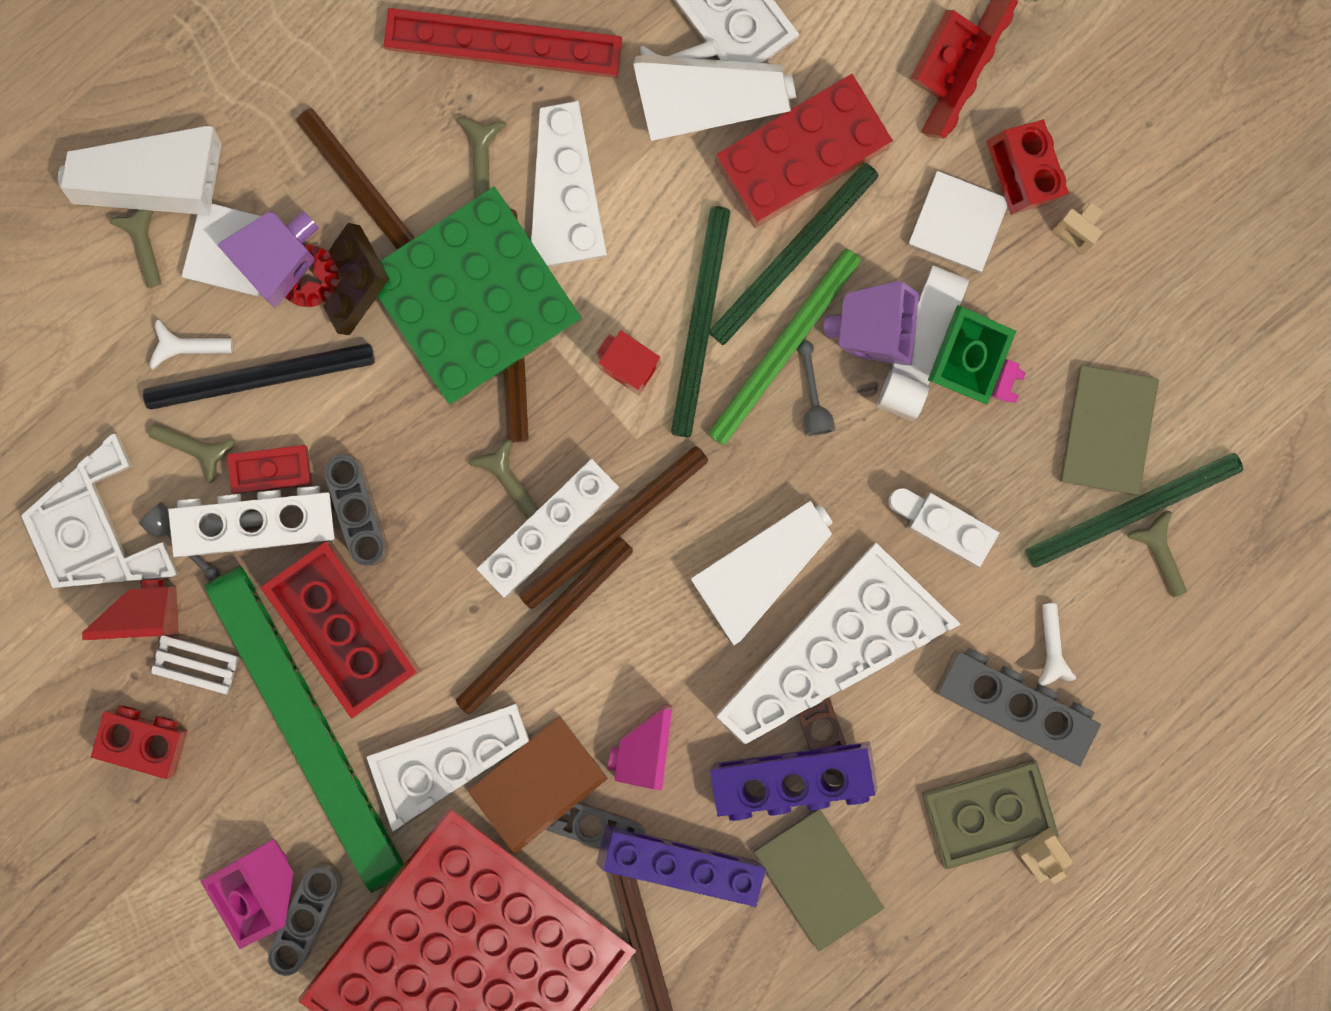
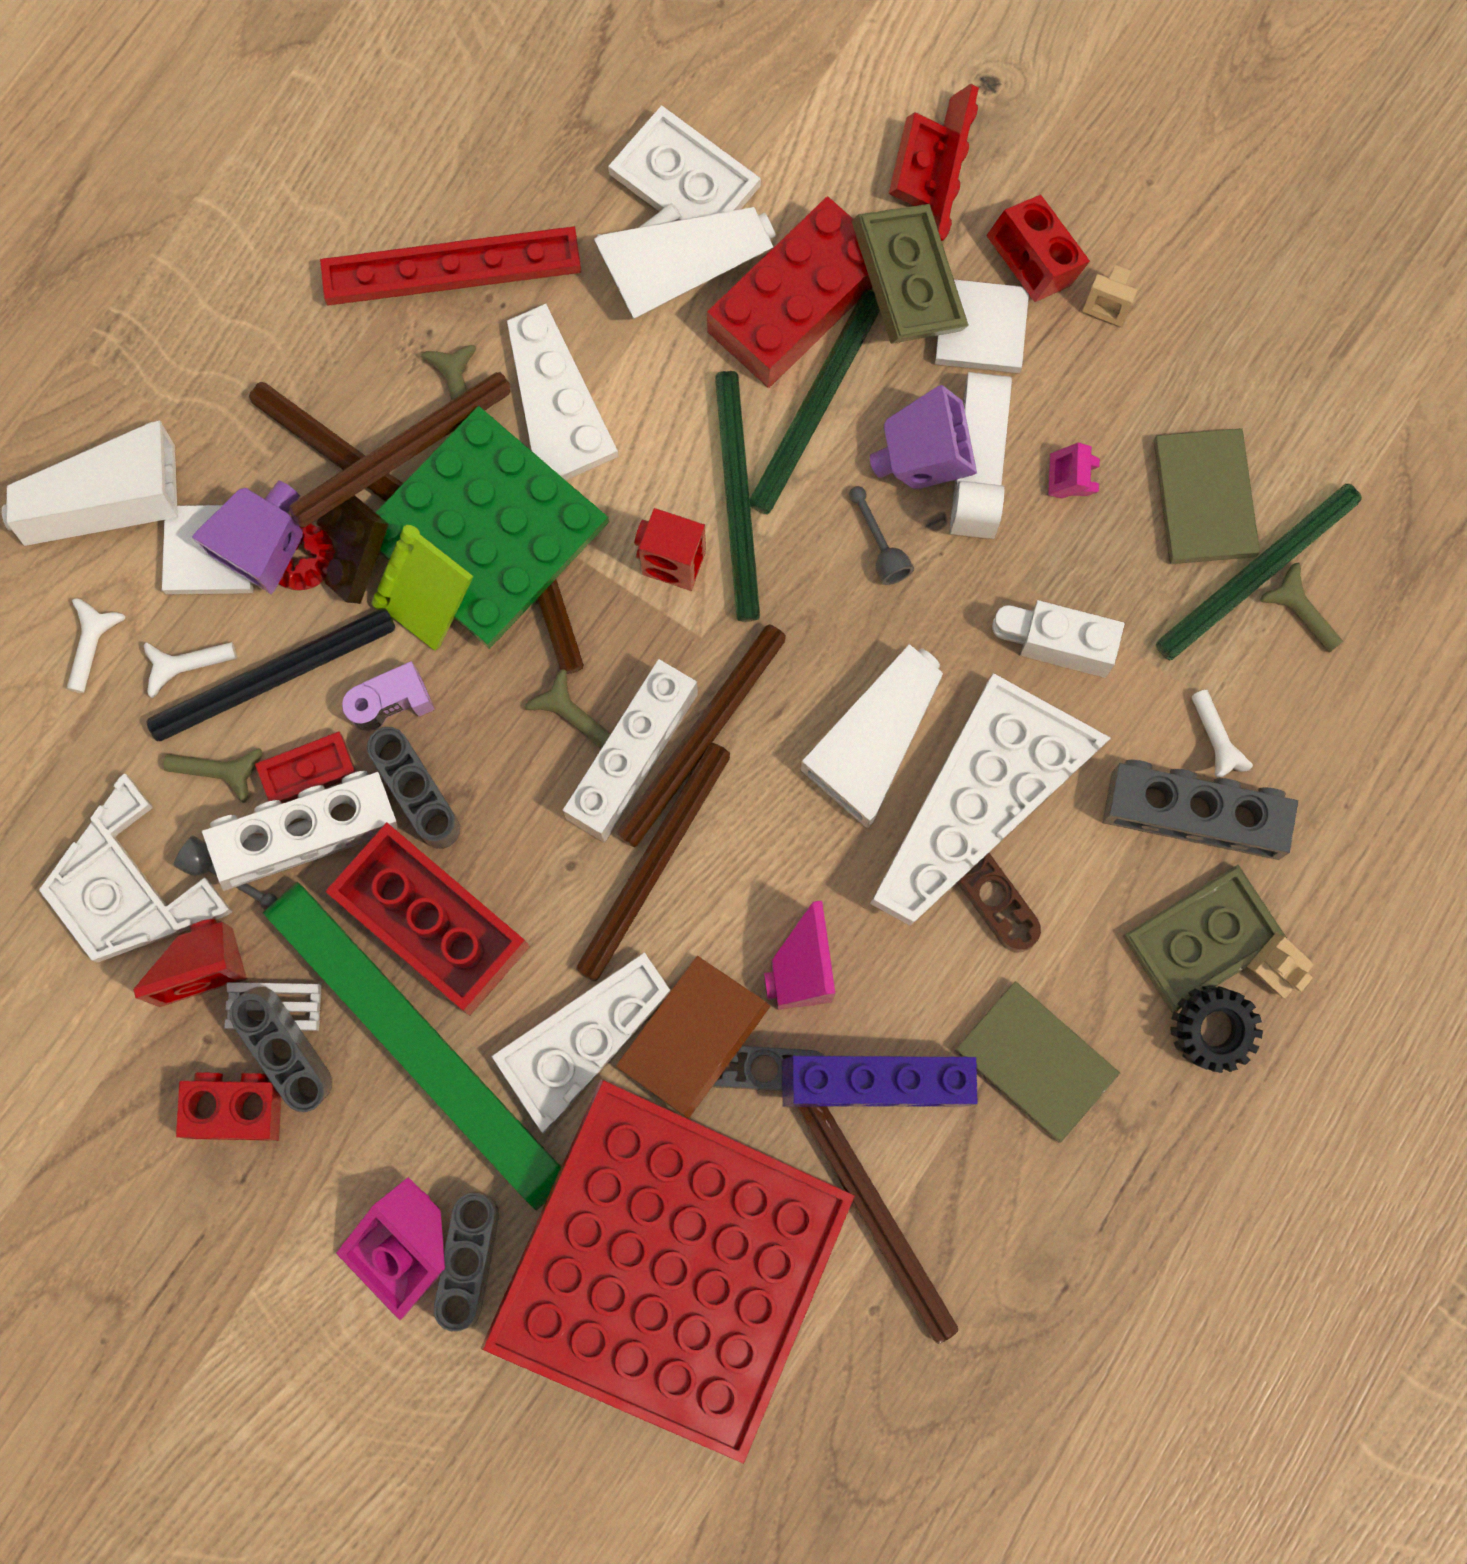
camera: 10 degrees left, 10 degrees down
olive piece [109,210,162,288] -> none
bright green axle [709,249,861,445] -> none
dark purple brick [710,741,878,821] -> none
green slope [928,305,1016,405] -> none
none -> white piece [67,598,125,693]
none -> dark grey beam [230,987,332,1112]
none -> reddish brown axle [289,372,511,527]
none -> lavender leg [342,661,435,731]
none -> lime piece [372,525,474,651]
none -> olive tile [851,204,969,344]
none -> black tyre [1170,985,1263,1073]

